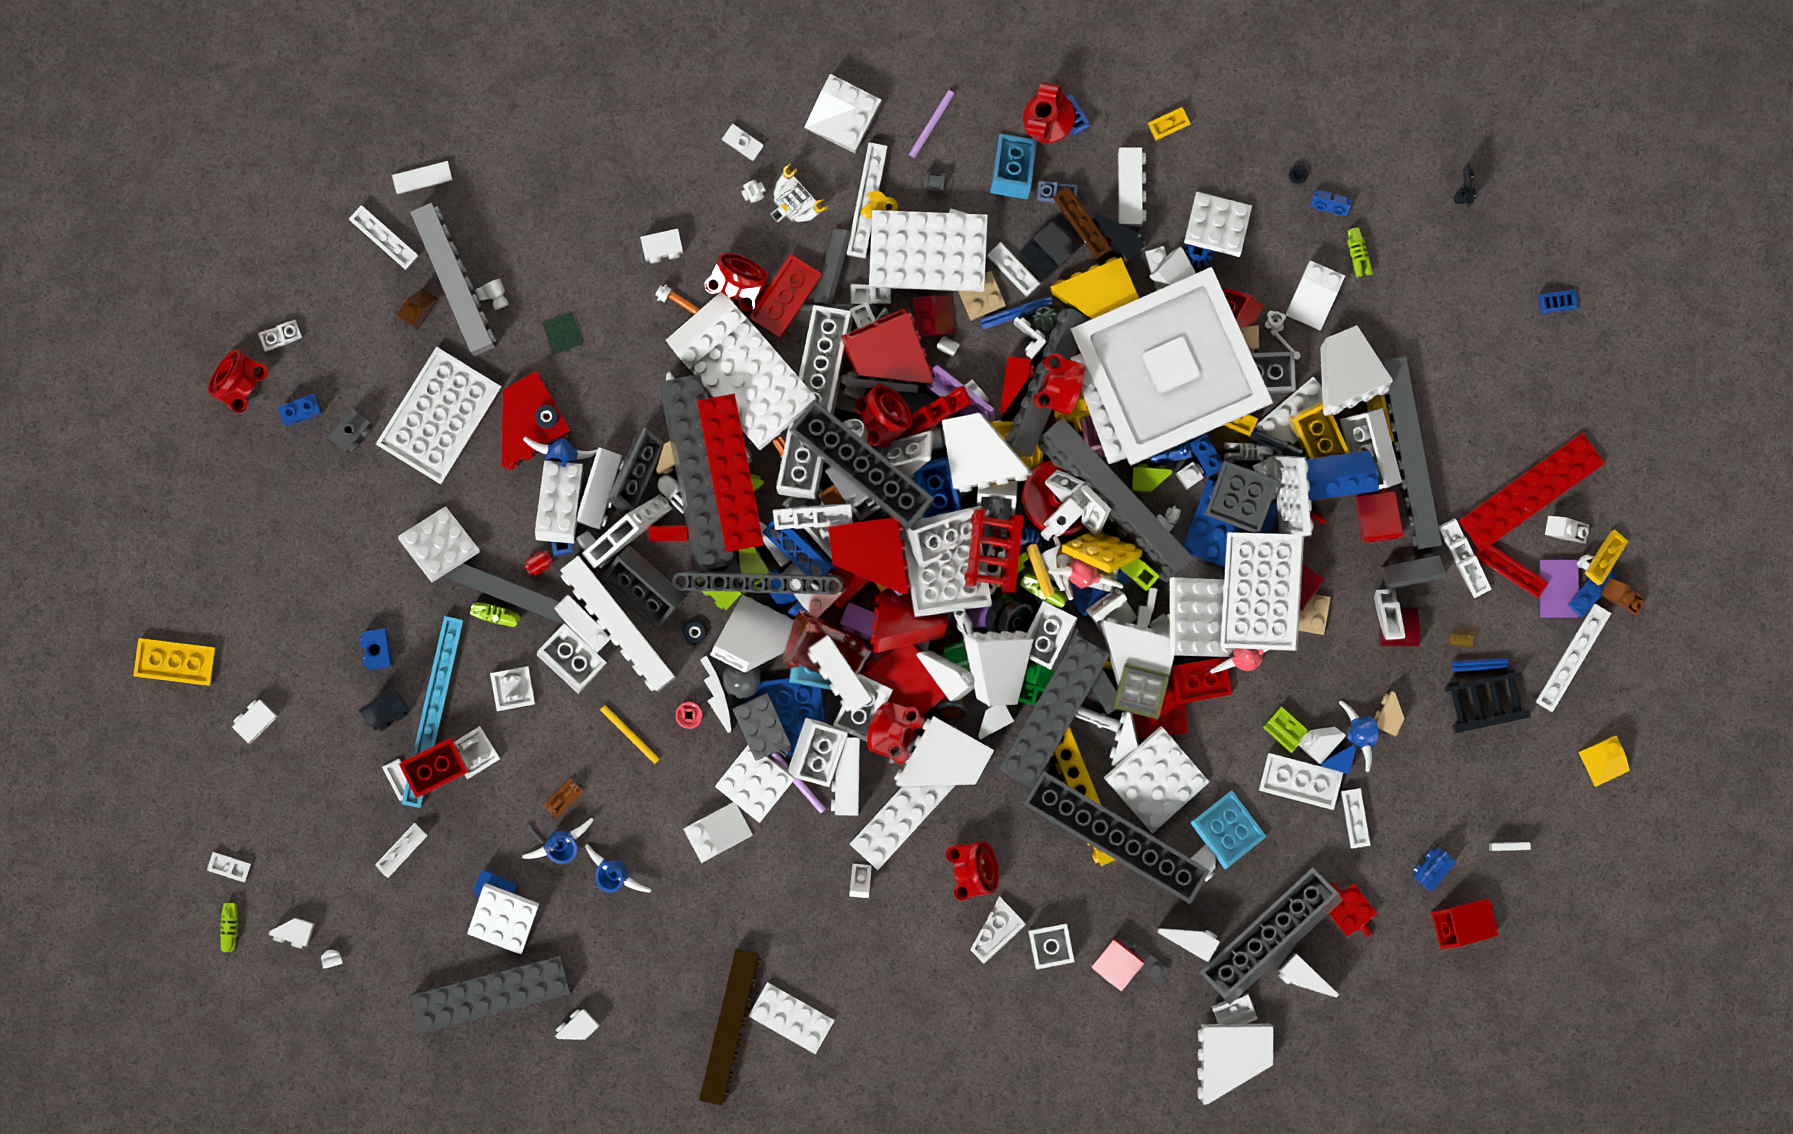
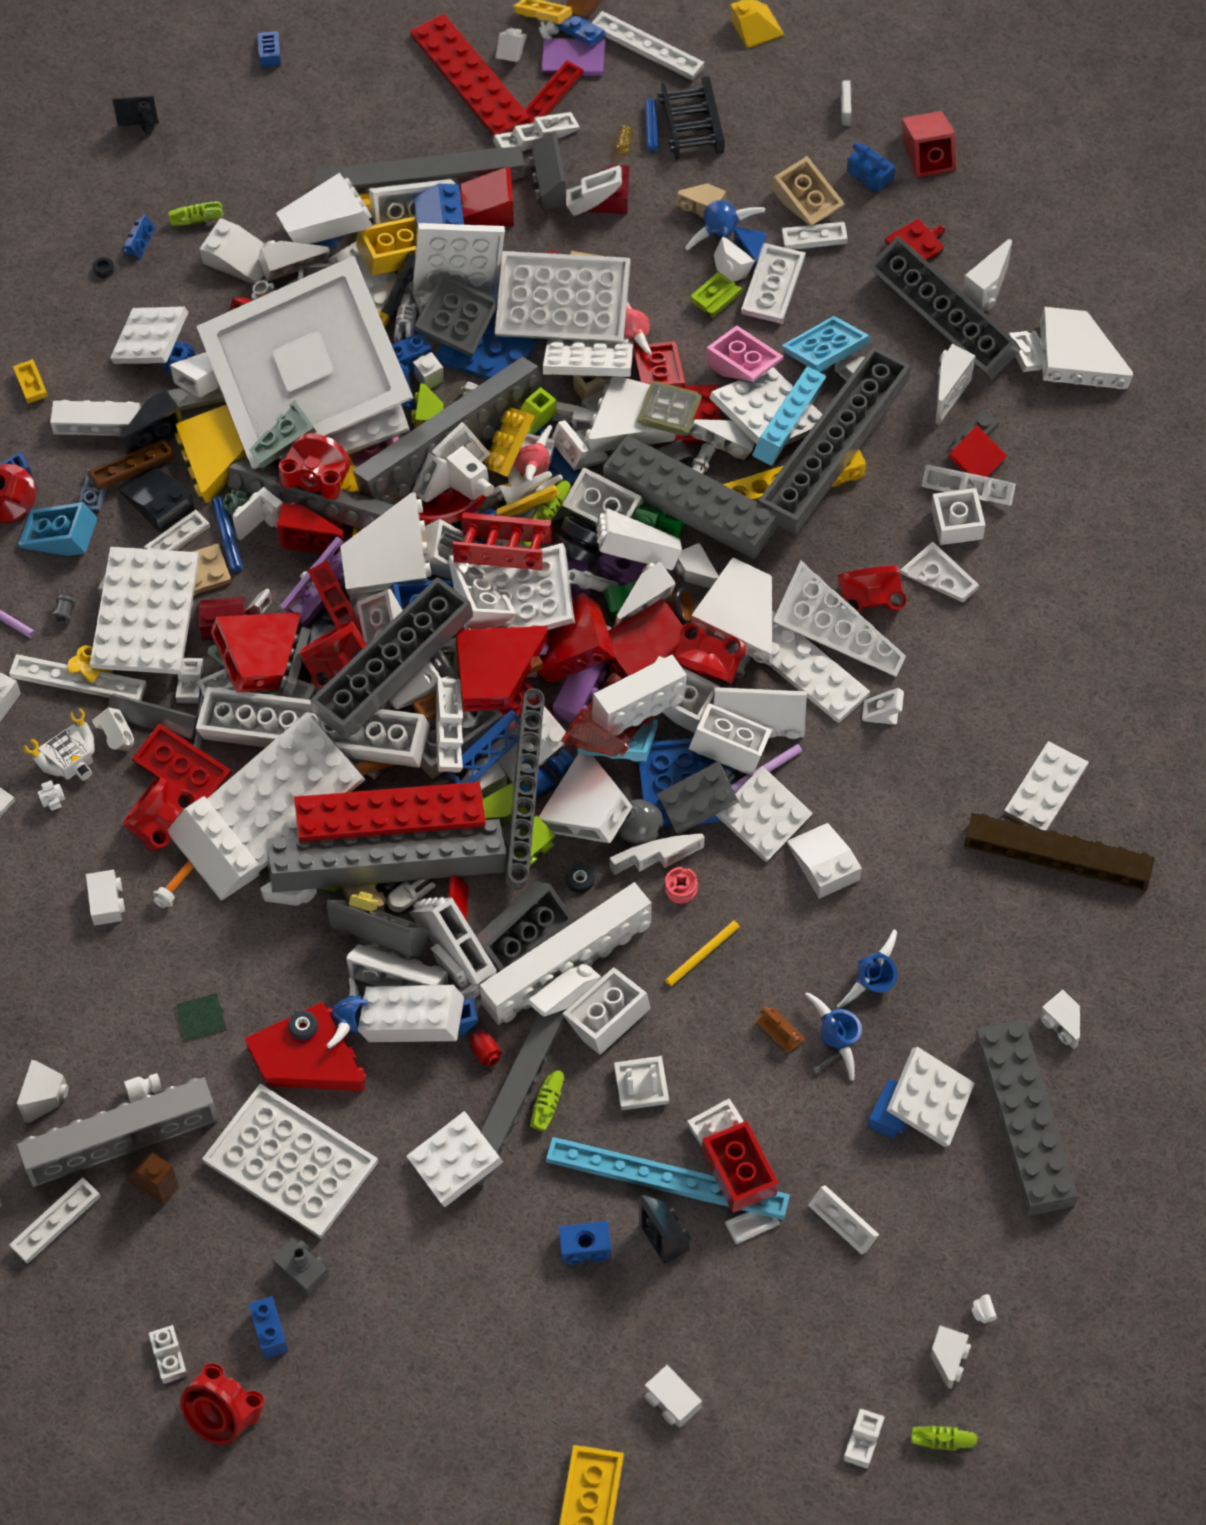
camera: 85 degrees left, 25 degrees down
none -> white slope [17,1060,69,1123]
none -> white leg [92,707,134,751]
none -> sand green wing [249,399,317,469]
none -> white slope [258,240,330,282]
none -> light yellow plate [349,891,379,911]
none -> white tile [431,944,468,989]
none -> bright pink slope [707,326,784,382]
none -> medium azure brick [752,366,826,466]
none -> tan slope [771,156,845,226]
none -> white wing [773,560,906,677]
none -> white slope [921,465,1016,505]

